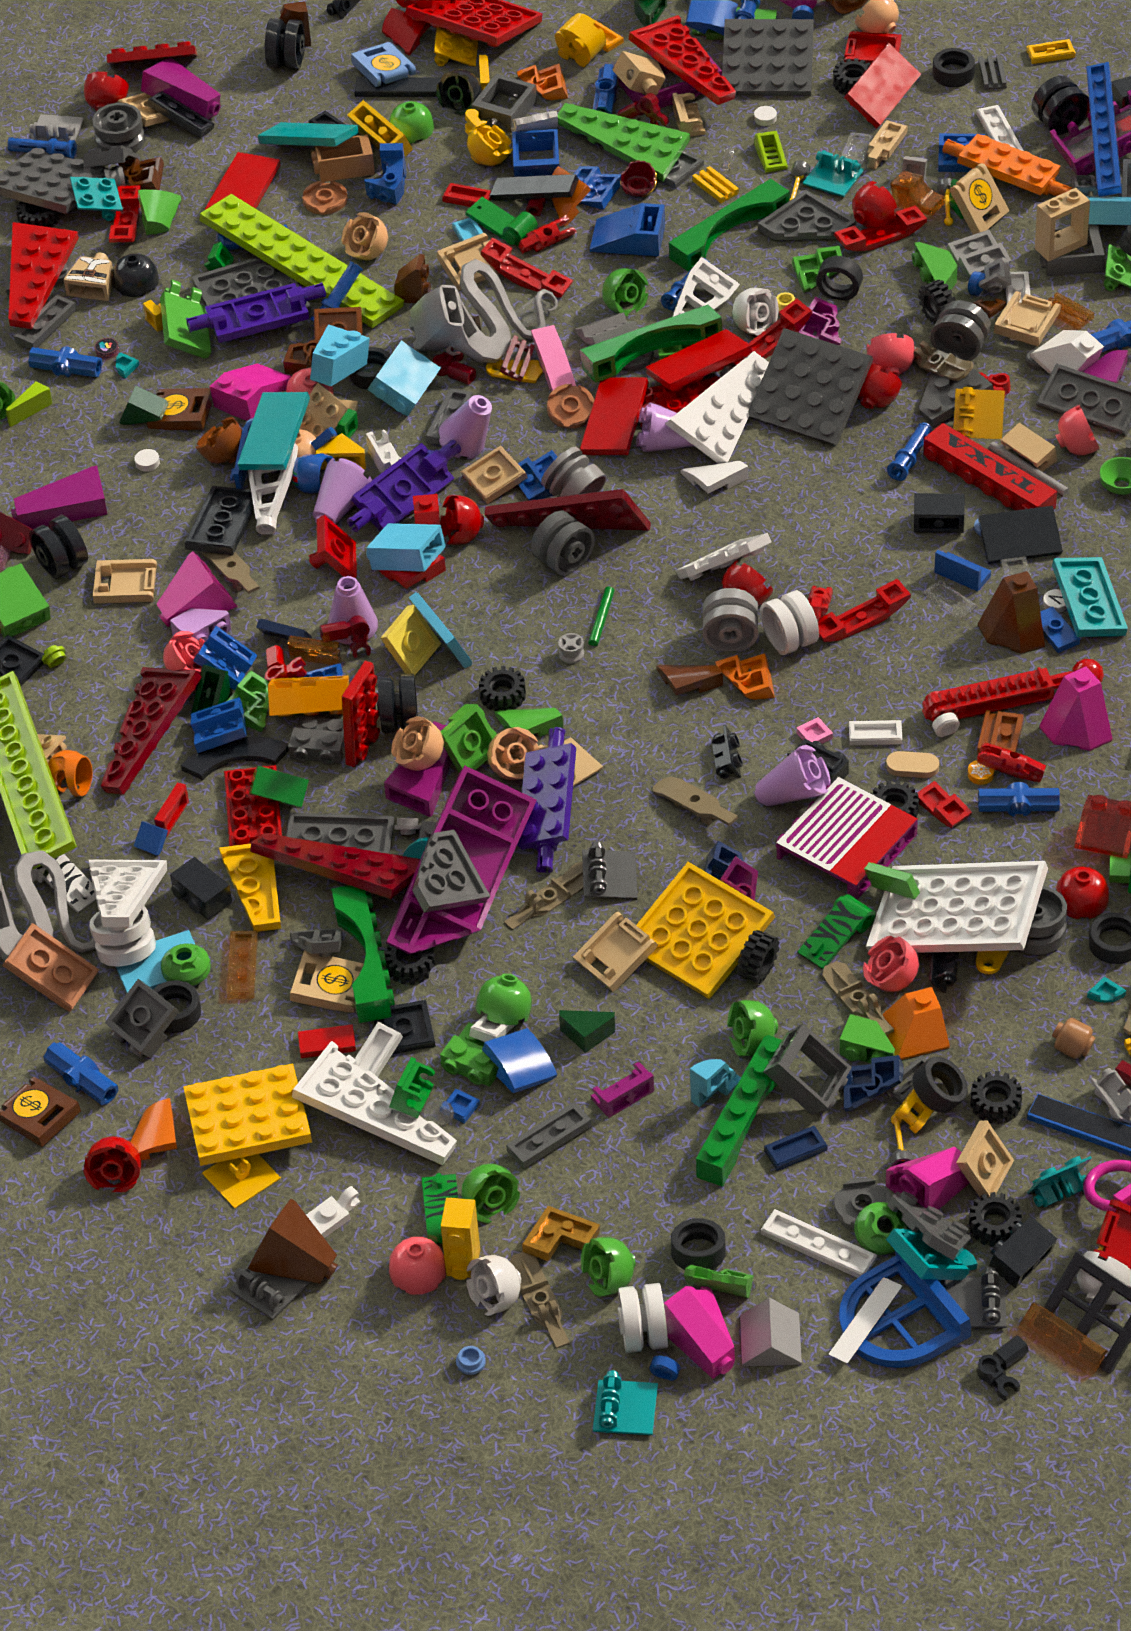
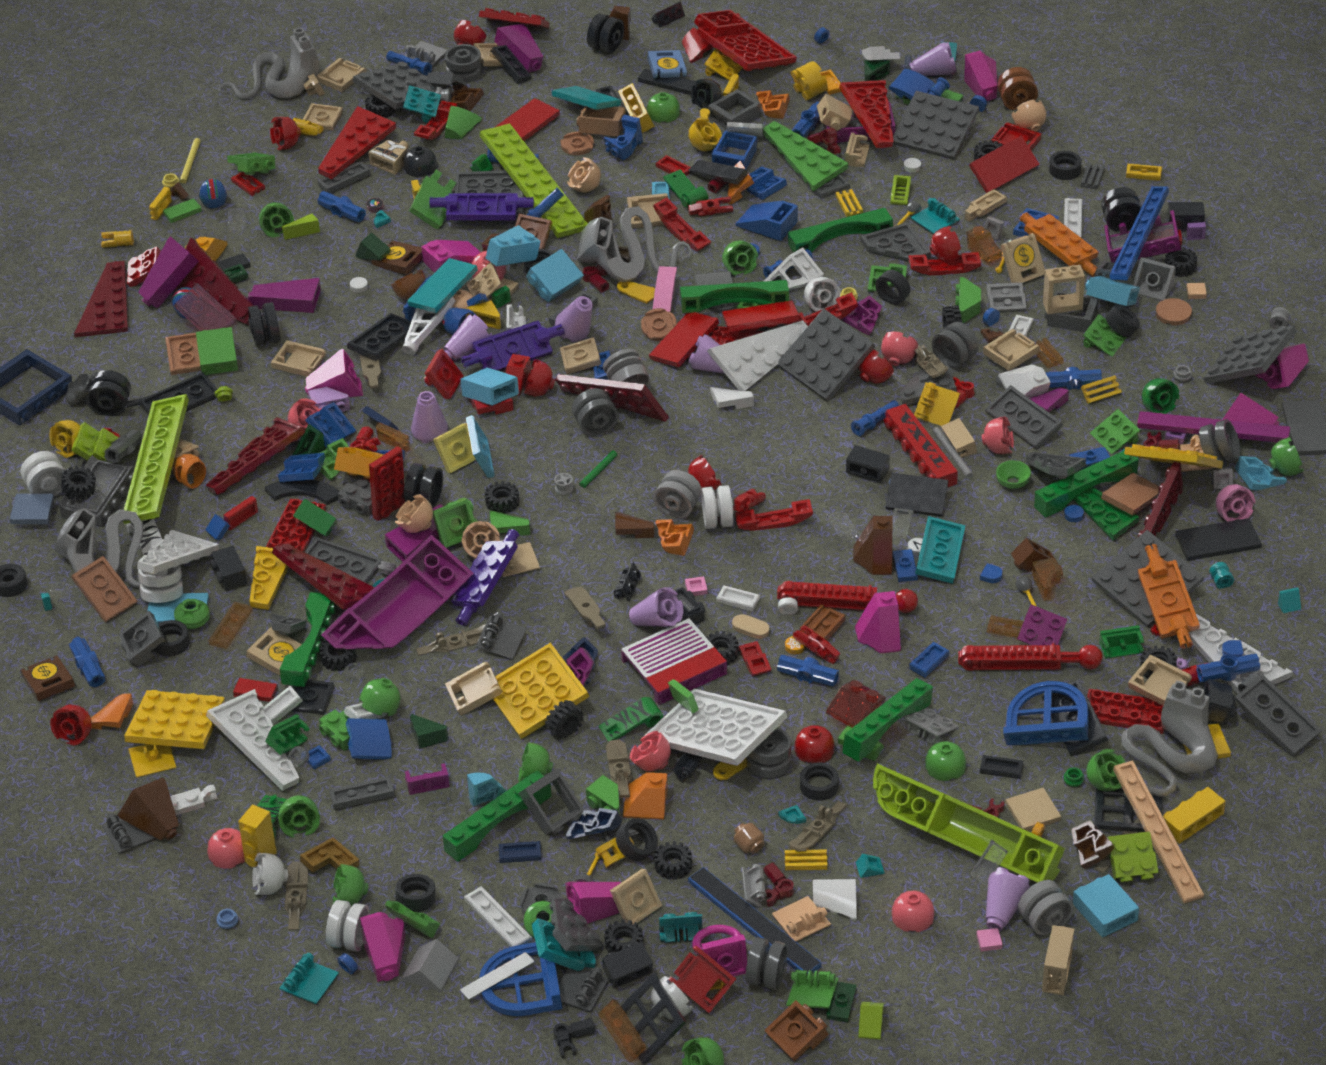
camera: 20 degrees right, 5 degrees down
dark red bar [319,615,371,658] -> none
dark grey plate [412,830,491,913] -> none
tile [499,335,535,382] -> none
dark red hair [620,160,657,197] -> none
white plate [676,533,771,581] -> none
blue panel [934,550,991,592] -> none
light grey bracket [979,257,1011,293] -> none

